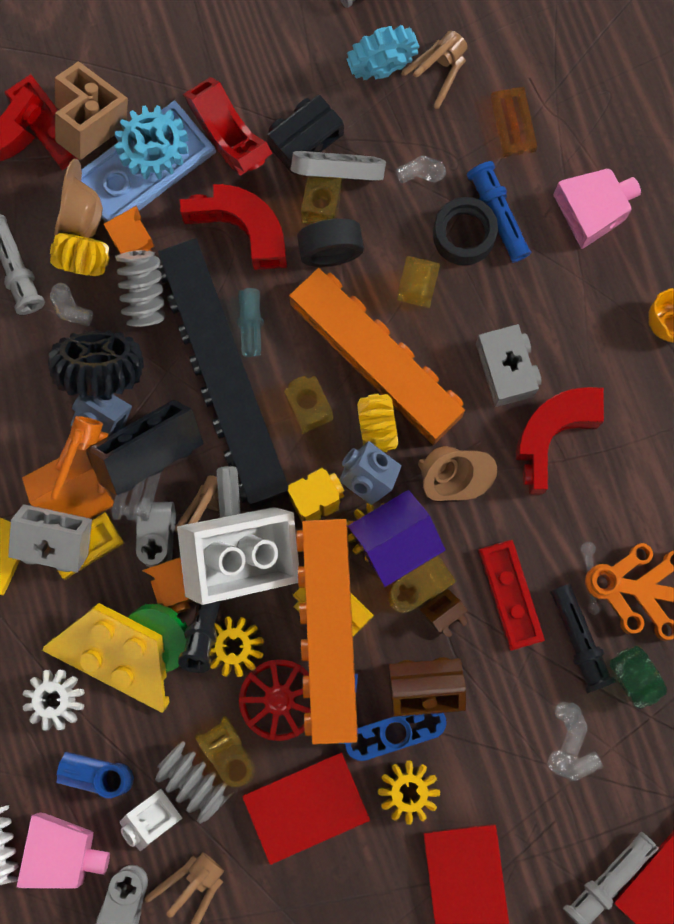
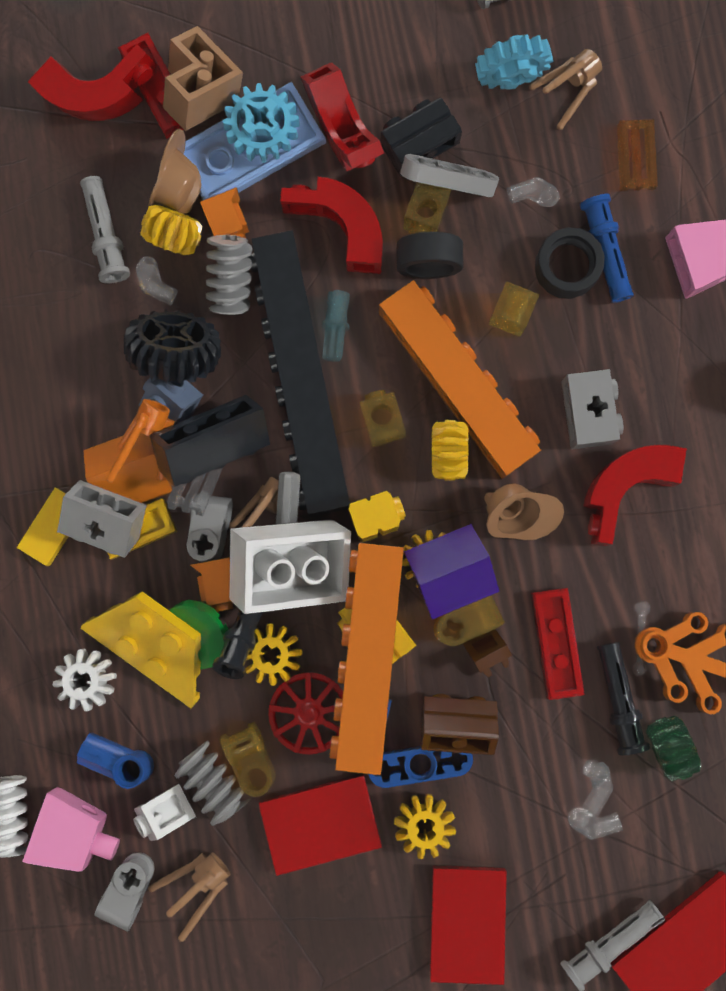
camera: 10 degrees right, 5 degrees up
sand blue brick [339,441,402,505] -> none

